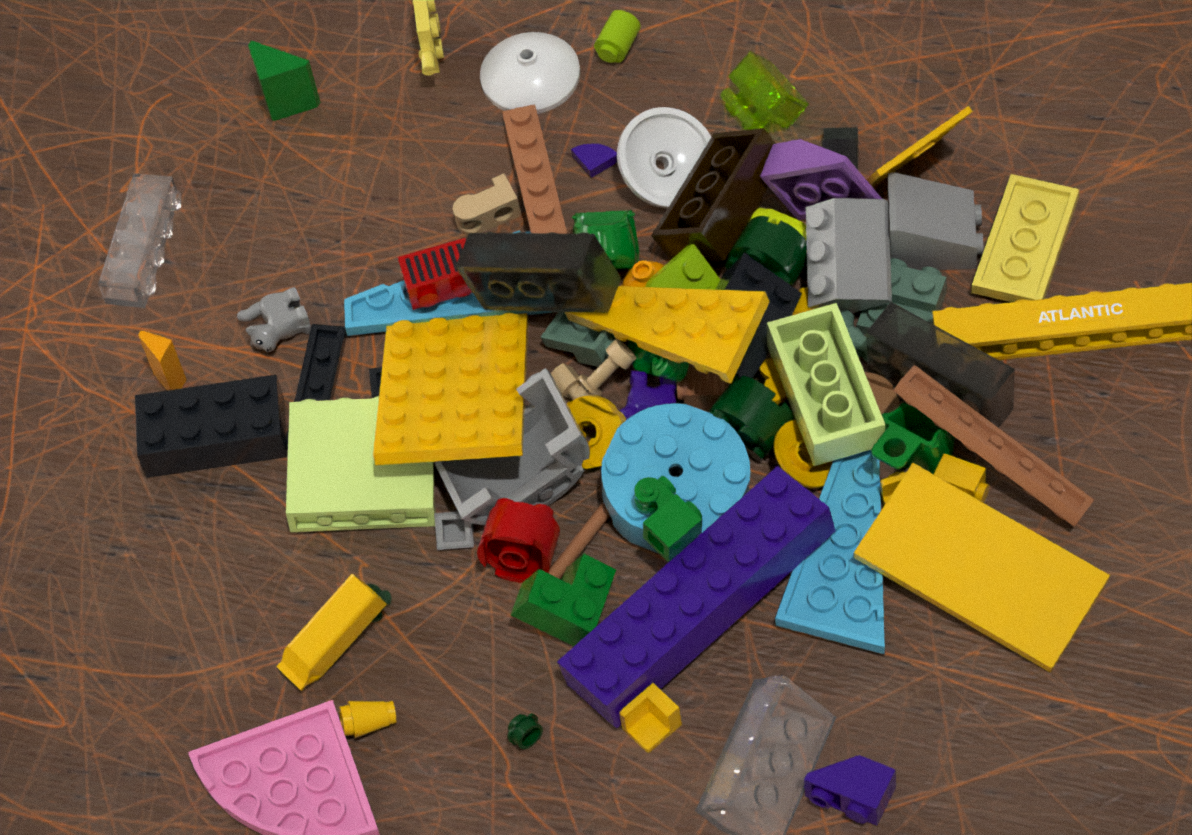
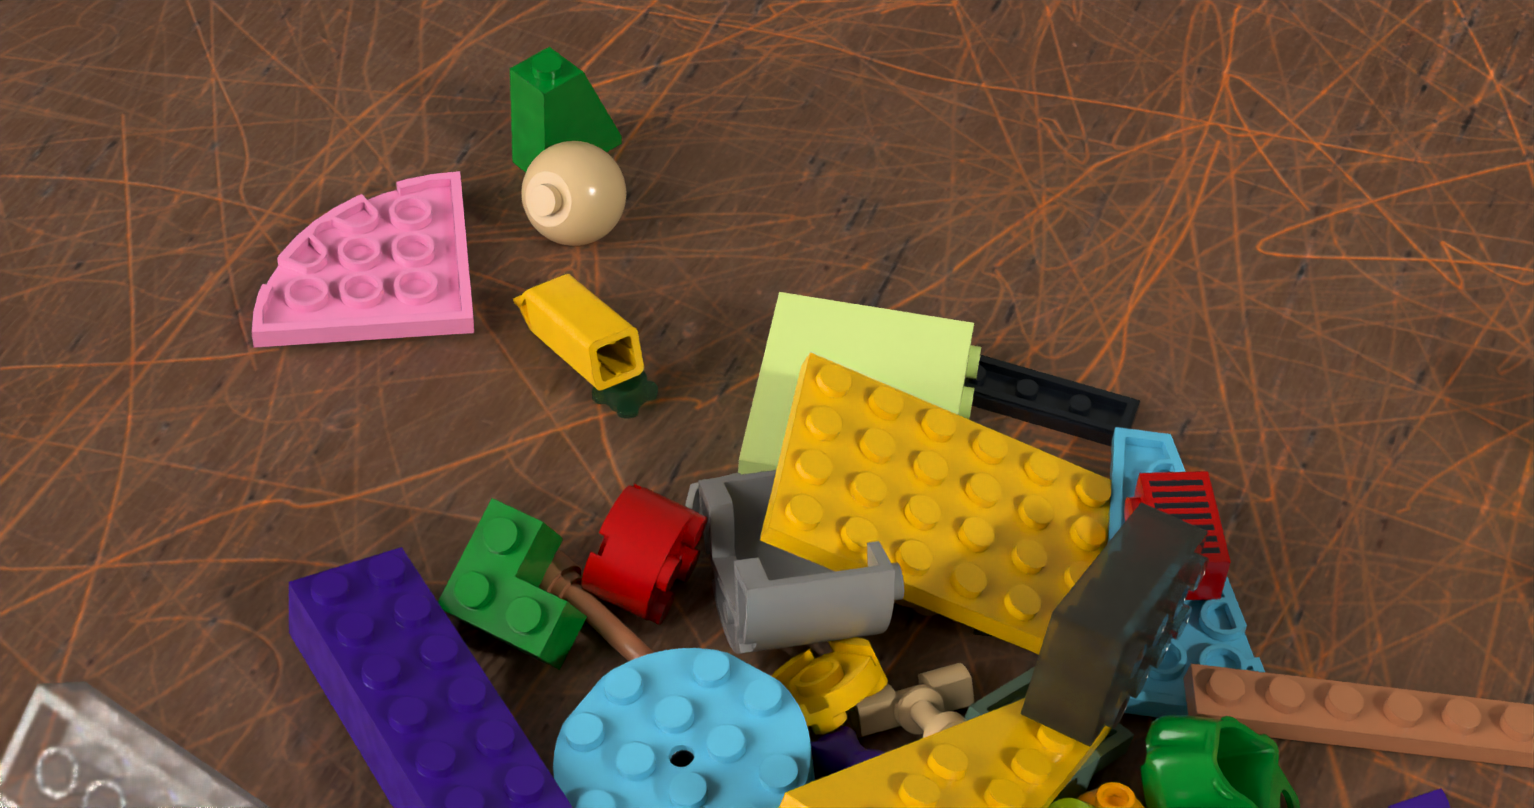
camera: 90 degrees right, 10 degrees down
clear brick [98,173,182,308] -> none
black brick [135,375,288,478] -> none
light orange slope [138,331,187,390] -> none
light grey animal [237,287,311,352] -> none
yellow cone [339,701,397,739] -> none
tan leg [452,173,521,235] -> none
dark green plate [507,713,543,749] -> none
yellow panel [619,683,682,752] -> none
green brick [634,476,702,563] -> none
none -> green slope [510,47,622,173]
none -> tan brick [521,141,626,246]

